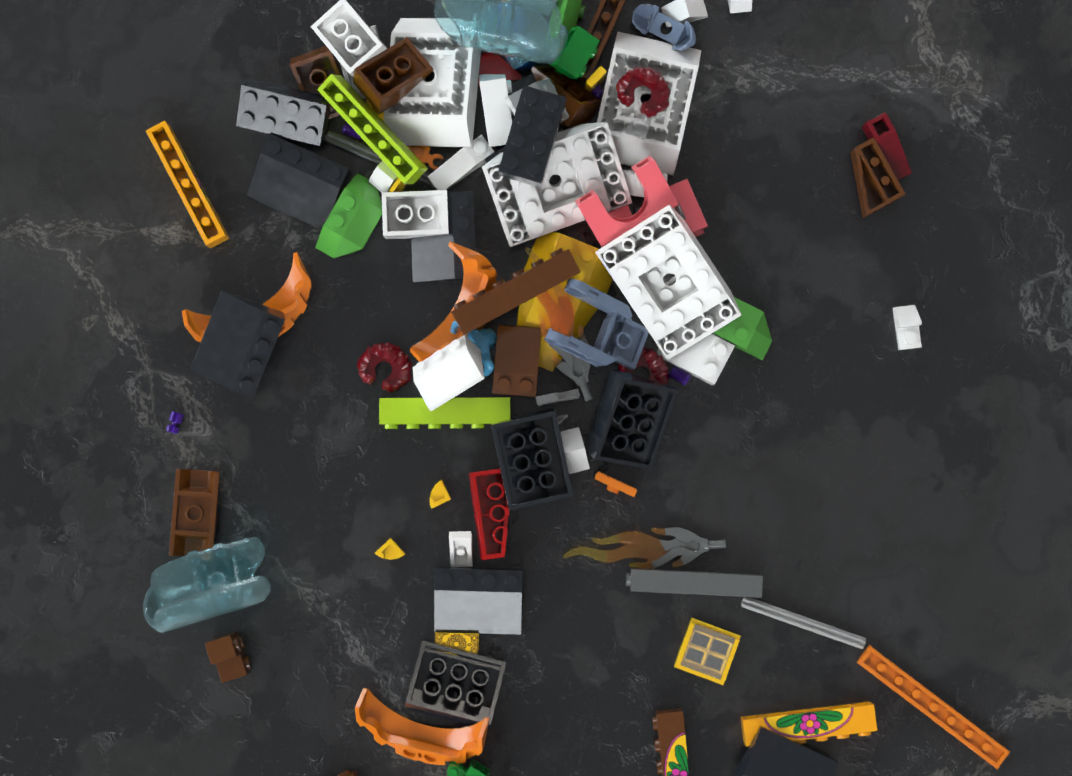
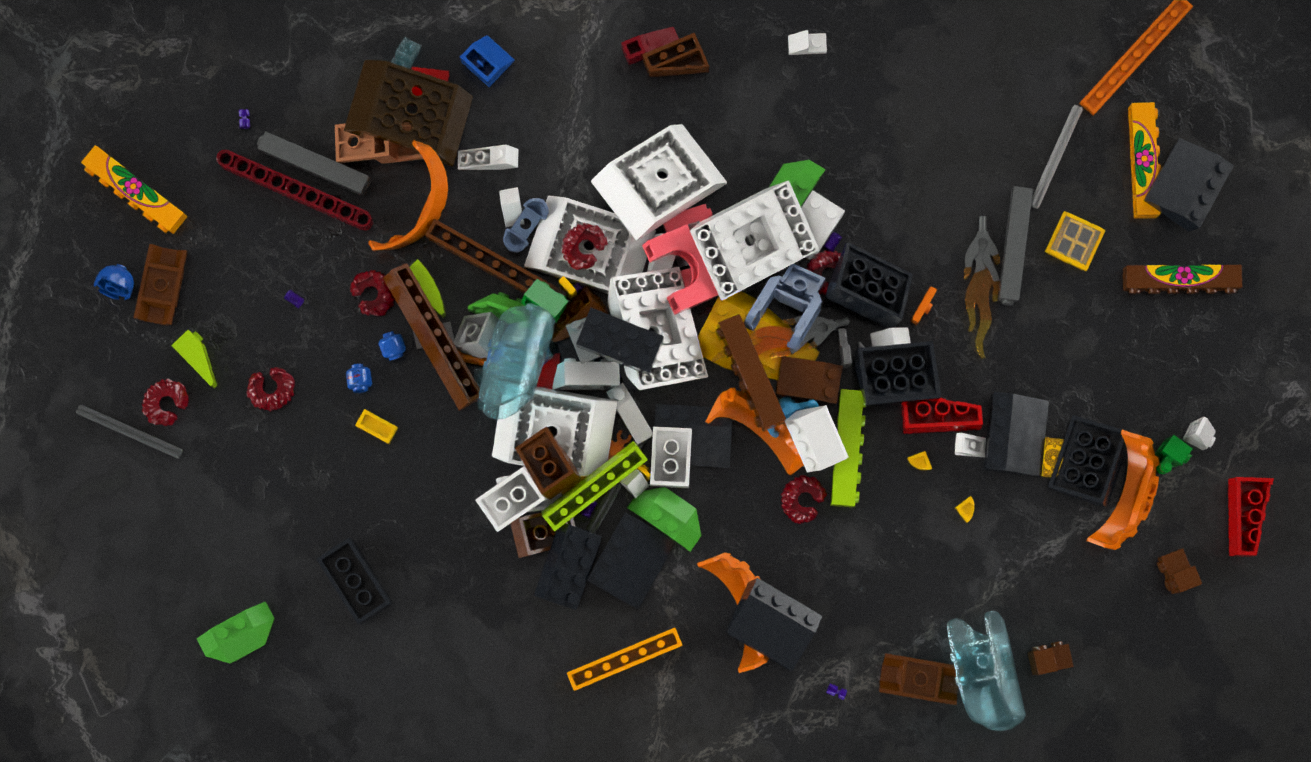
camera: 85 degrees left, 5 degrees down
none -> white slope [591,124,727,241]

